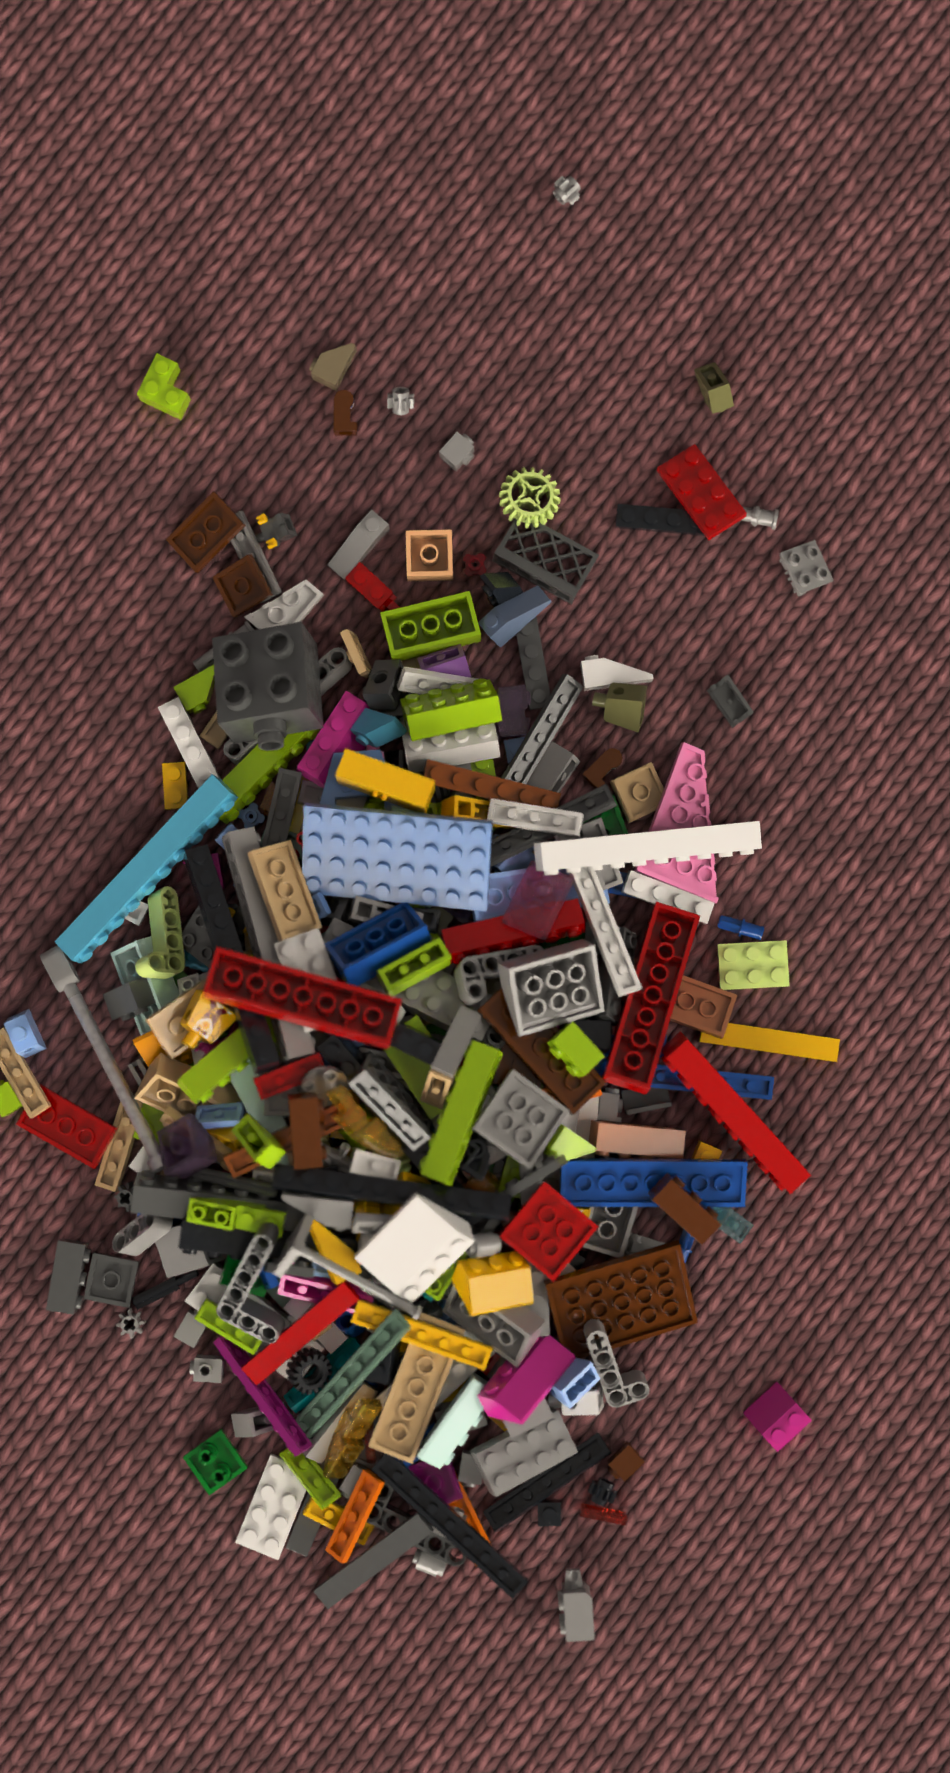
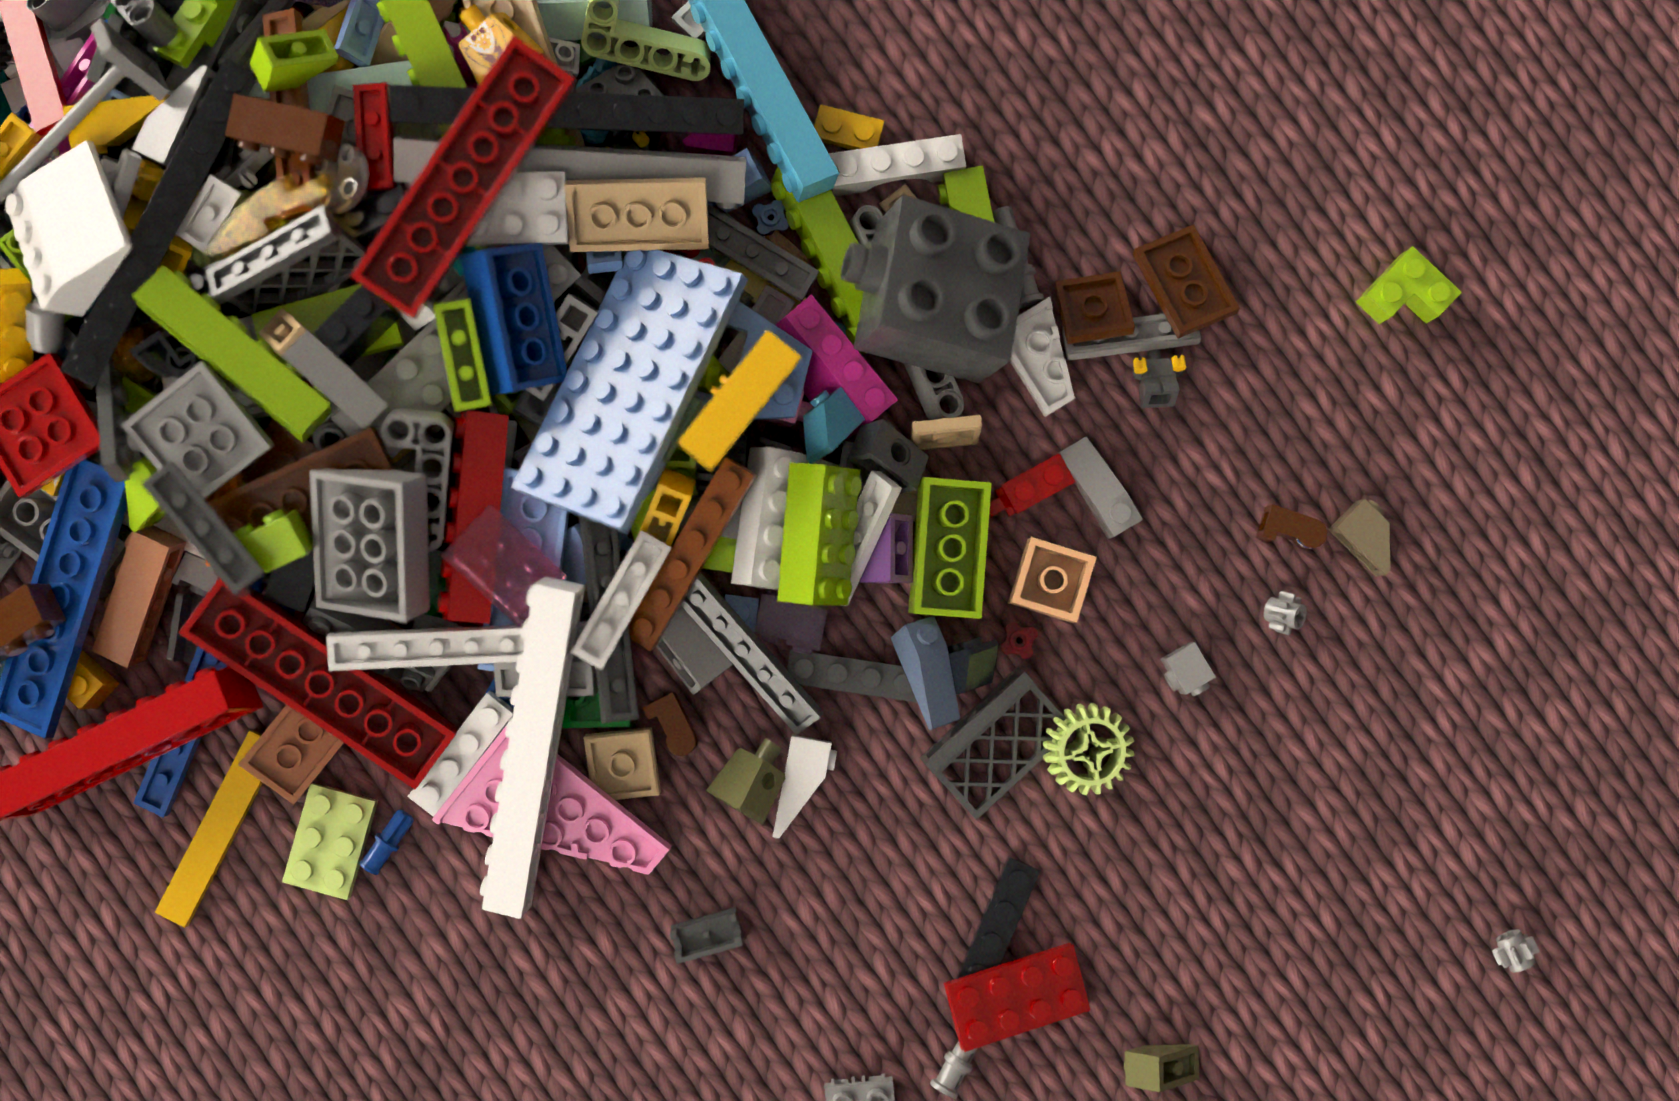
camera: 110 degrees right, 0 degrees up
none -> dark grey fence [141,461,266,598]

